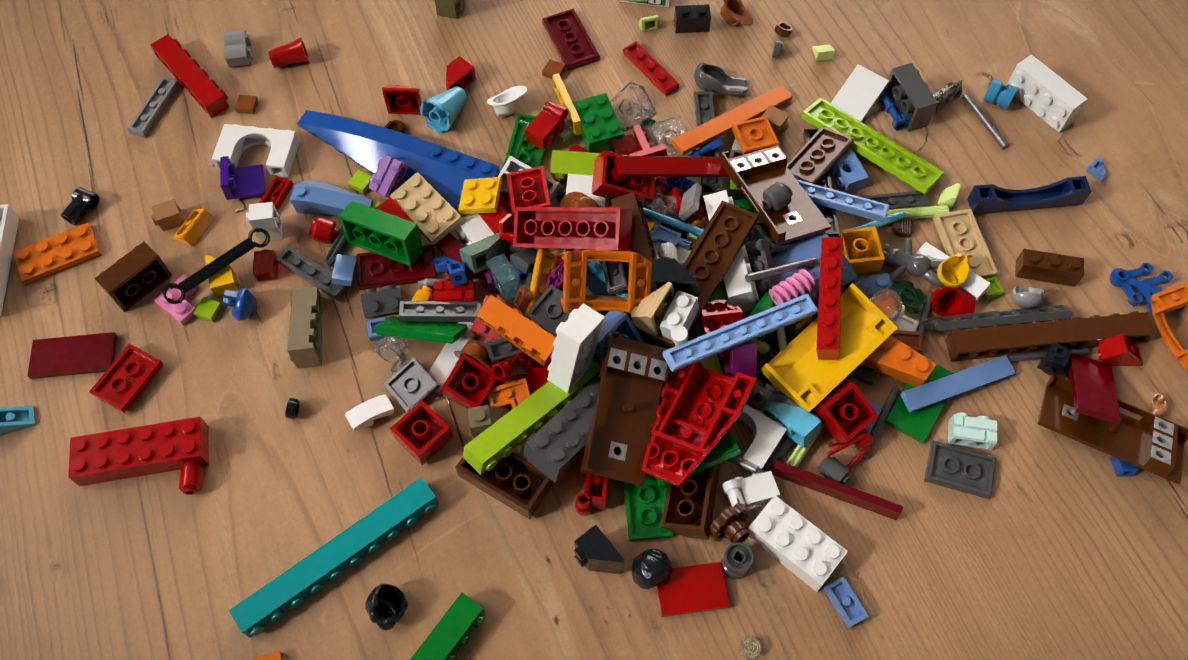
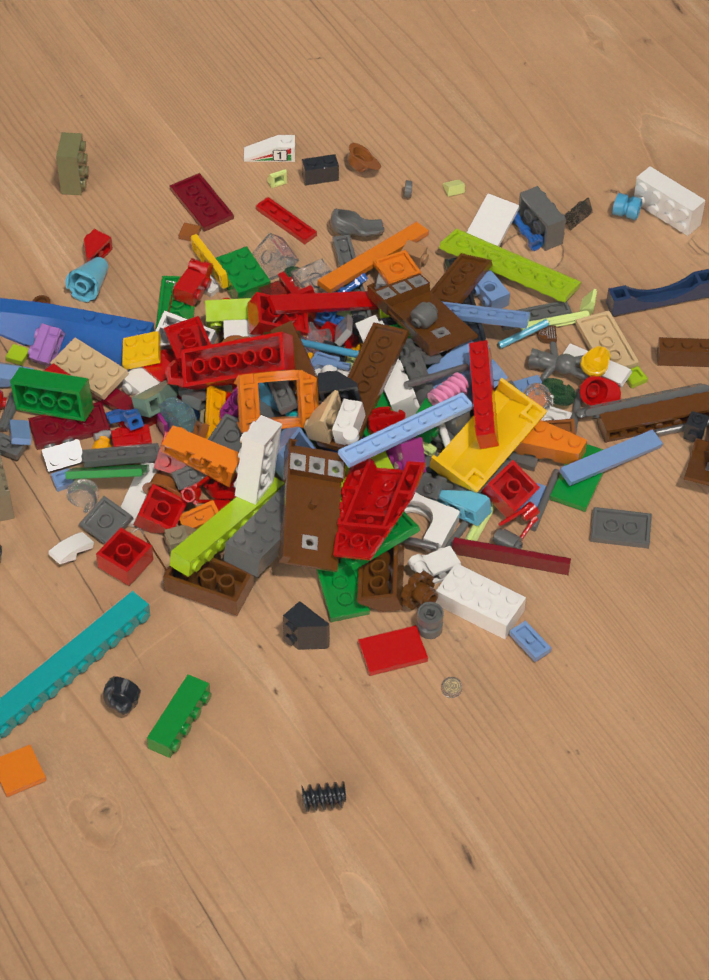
camera: 10 degrees left, 10 degrees down
red slope [382,85,422,115] -> none
white piece [487,86,527,118] -> none
red hinge [575,474,609,516] -> none
black hair [631,548,673,589] -> none
reddish brown tile [774,22,793,37] -> none
light orange brick [839,226,885,274] -> none
light aqua brick [948,413,997,450] -> none
flat silver bar [962,92,1009,149] -> none
light grey hair [1012,286,1044,309] -> none

